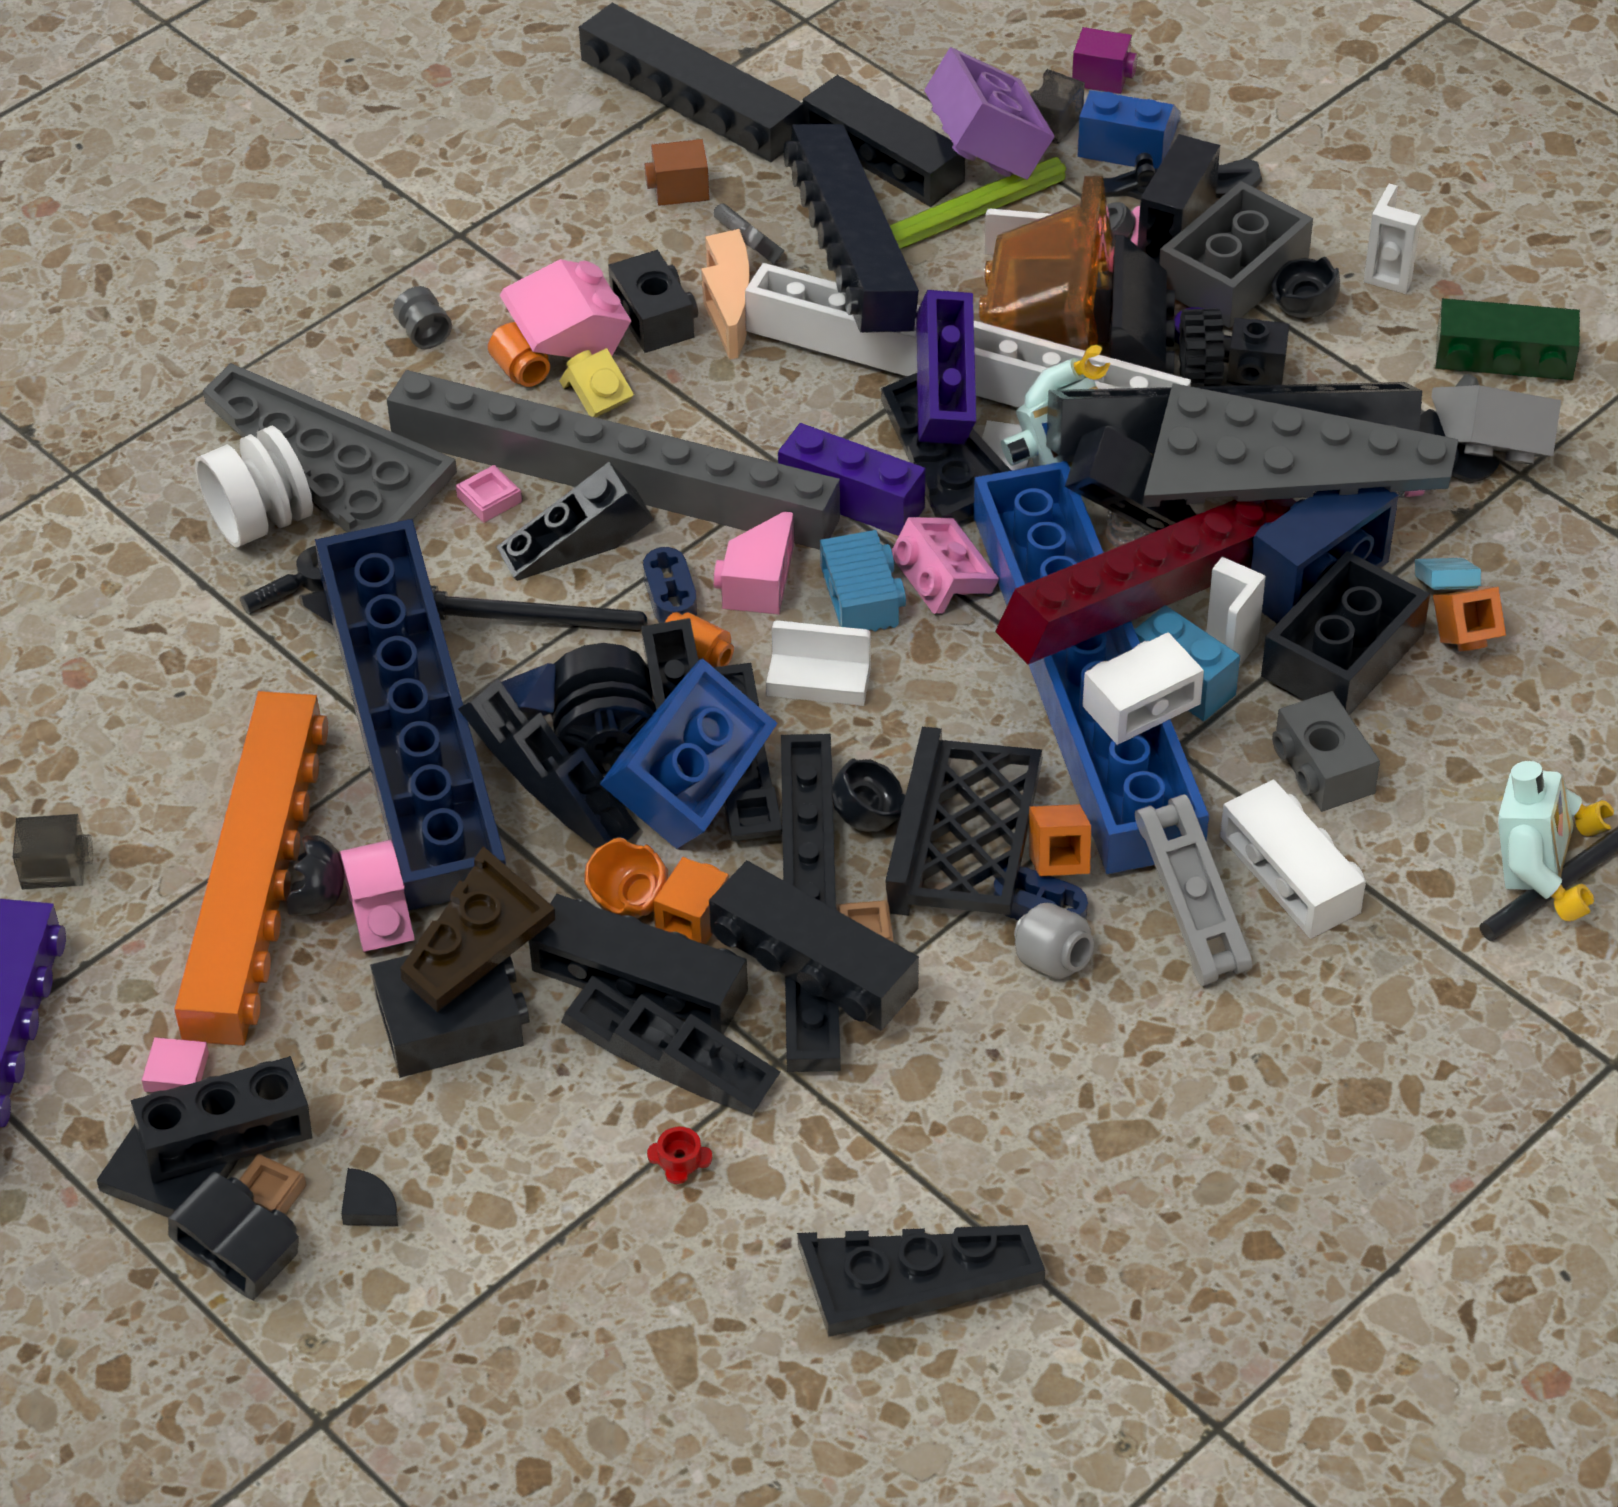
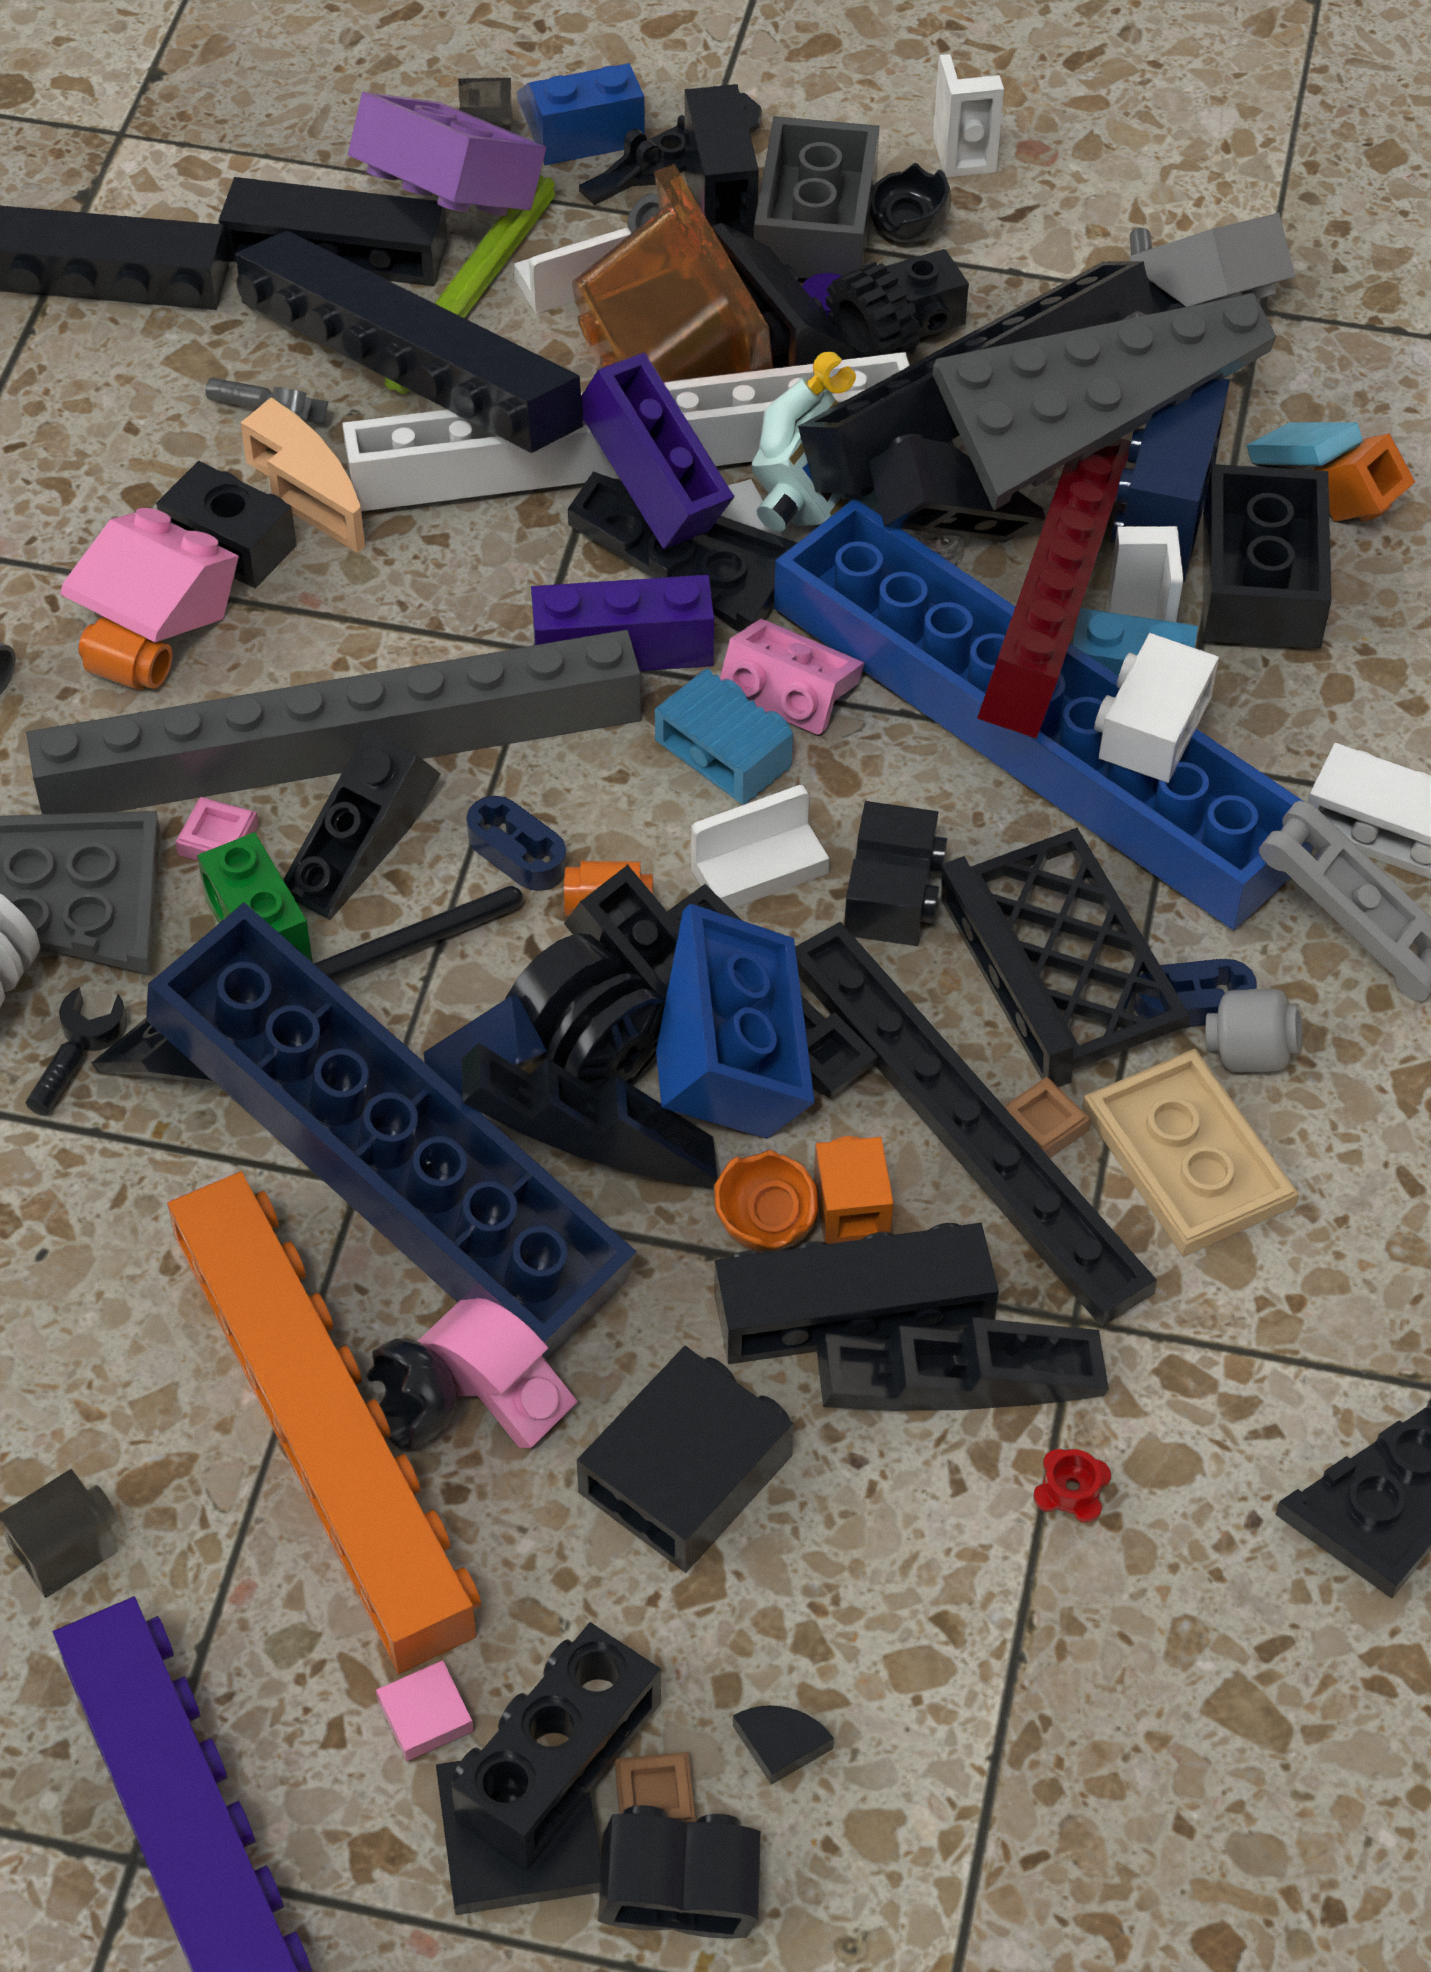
camera: 35 degrees left, 5 degrees up
dark brown wing [400,846,555,1012] -> none
light yellow bracket [559,348,634,417] -> none
dark orange brick [644,139,710,206] -> none
black brick [709,860,919,1031] -> none
bright pink slope [714,512,794,614] -> none
black hair [831,758,905,832] -> none
orange brick [1029,804,1091,876] -> none
magenta brick [1072,27,1138,94] -> none
dark grey brick [1272,691,1380,812] -> none
dark green brick [1435,298,1580,380] -> none
none -> green brick [197,832,313,963]
none -> black brick [844,801,948,946]
none -> tan tile [1082,1049,1299,1257]

